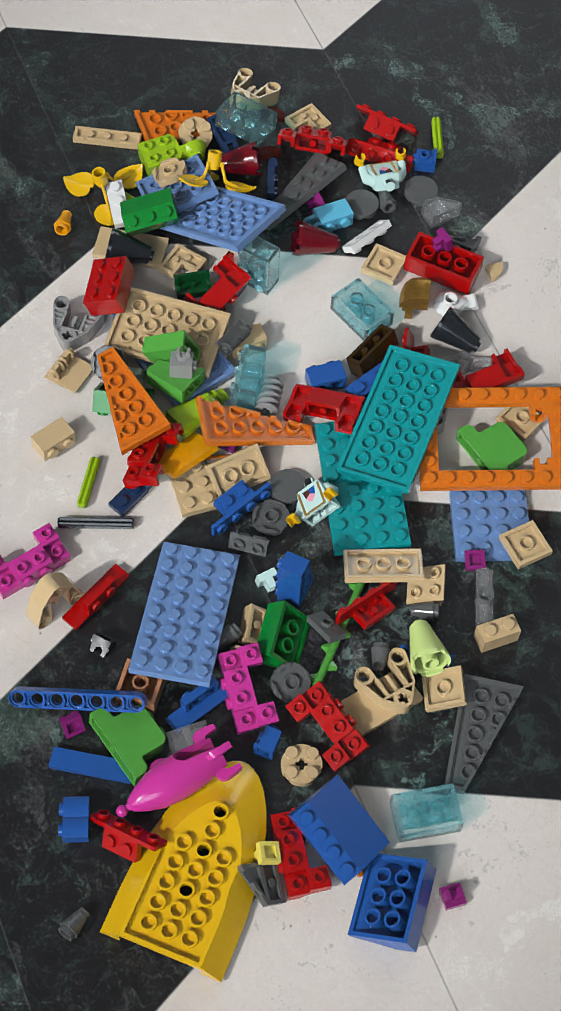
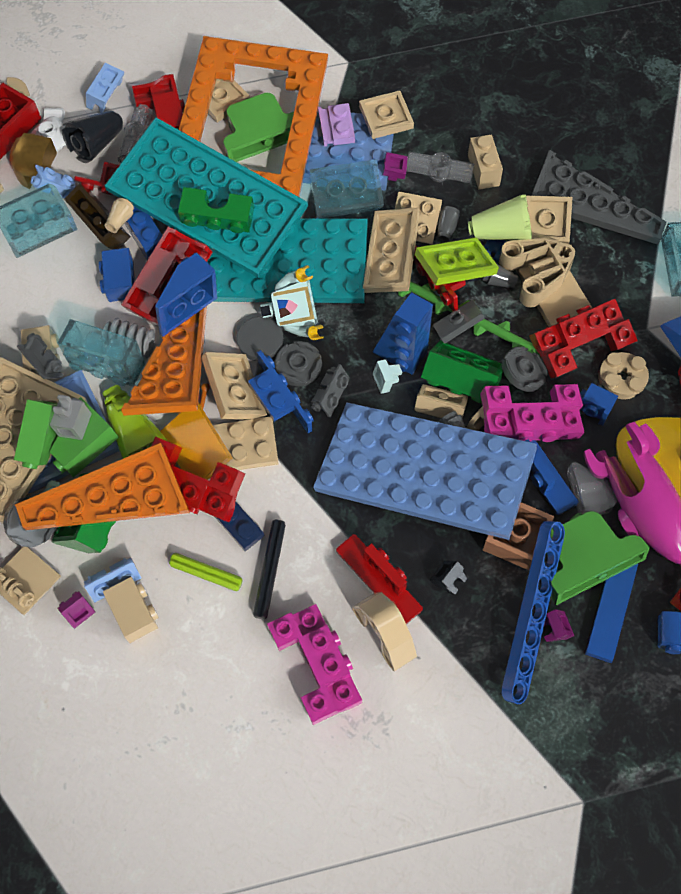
camera: 75 degrees left, 5 degrees up
none -> light blue hinge [31,165,76,198]
none -> magenta tile [57,591,96,629]
none -> light blue hinge [84,558,141,603]
none -> light blue hinge [86,63,124,113]
none -> tan cone [105,198,134,233]
none -> blue slope [155,252,217,337]
none -> green arch [178,187,254,233]
none -> clear light blue brick [309,159,384,219]
none -> lavender plate [318,103,355,147]
none -> lime plate [415,238,499,285]

